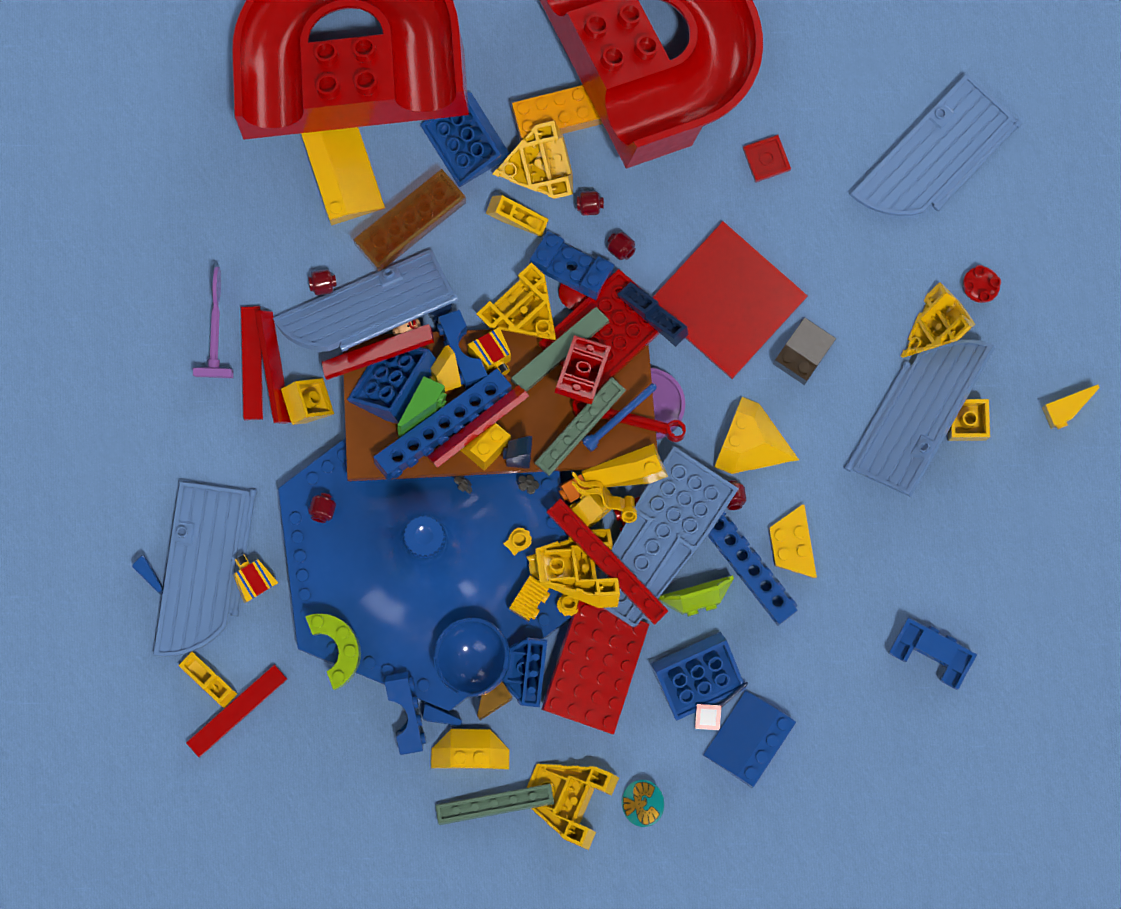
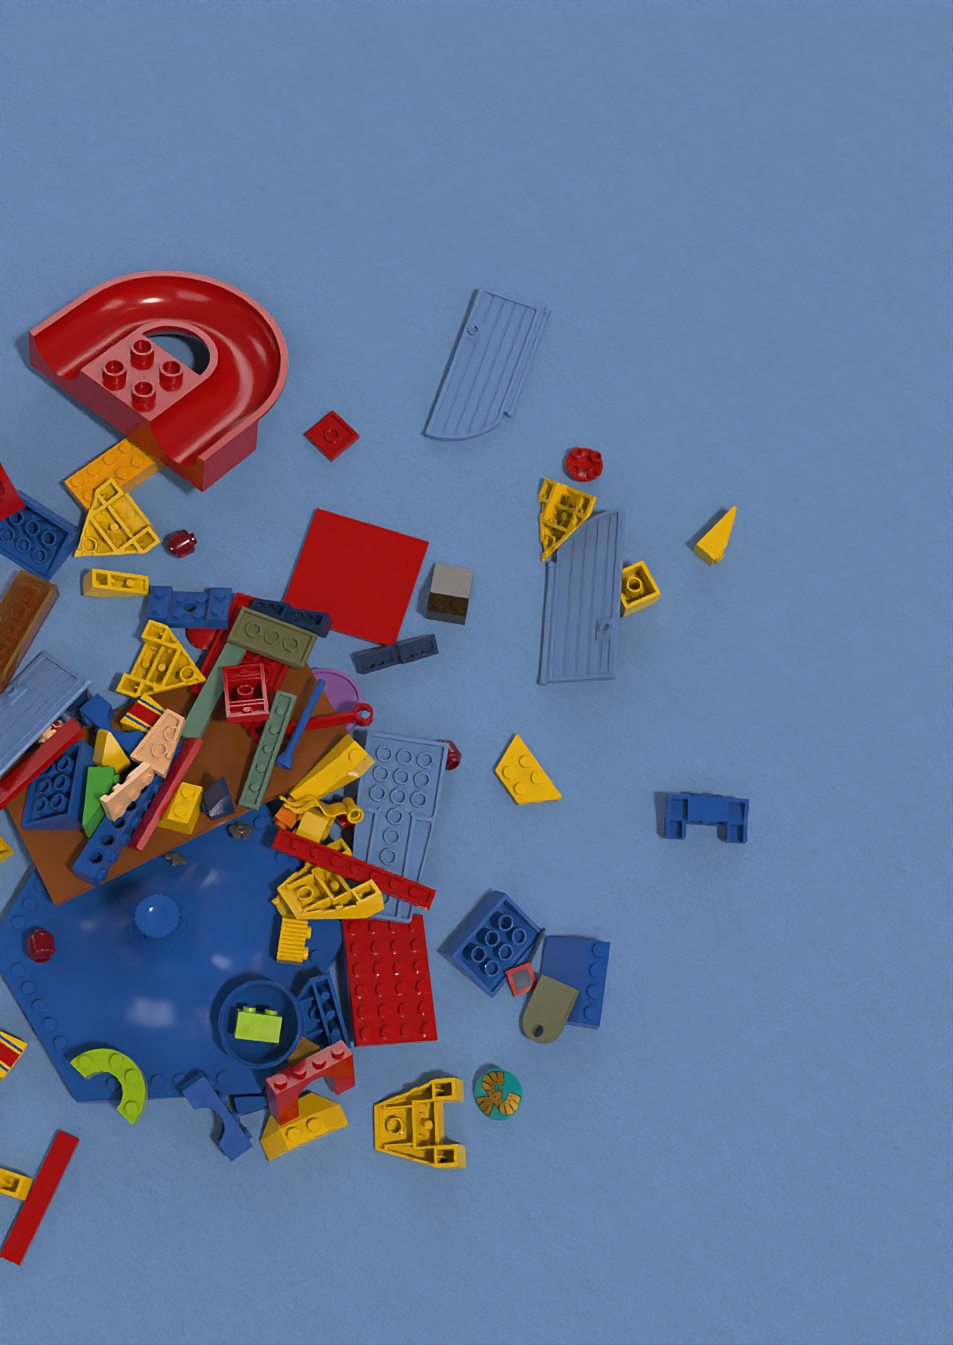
camera: 30 degrees left, 10 degrees down
sand green tile [436,784,554,825] -> none
yellow animal [503,528,532,556] -> none
yellow animal [557,594,579,616] -> none
dark red head [608,232,636,260] -> none
lime wedge [658,575,734,617] -> none
blue brick [708,511,798,626] -> none
yellow wedge [714,397,799,474] -> none
none -> light nougat wing [100,761,155,822]
none -> light nougat wing [130,708,186,778]
none -> olive tile [227,606,318,671]
none -> lime piece [234,1006,282,1043]
none -> red arch [265,1040,355,1126]
none -> dark blue slope [353,634,439,675]
none -> olive tile [522,975,580,1044]

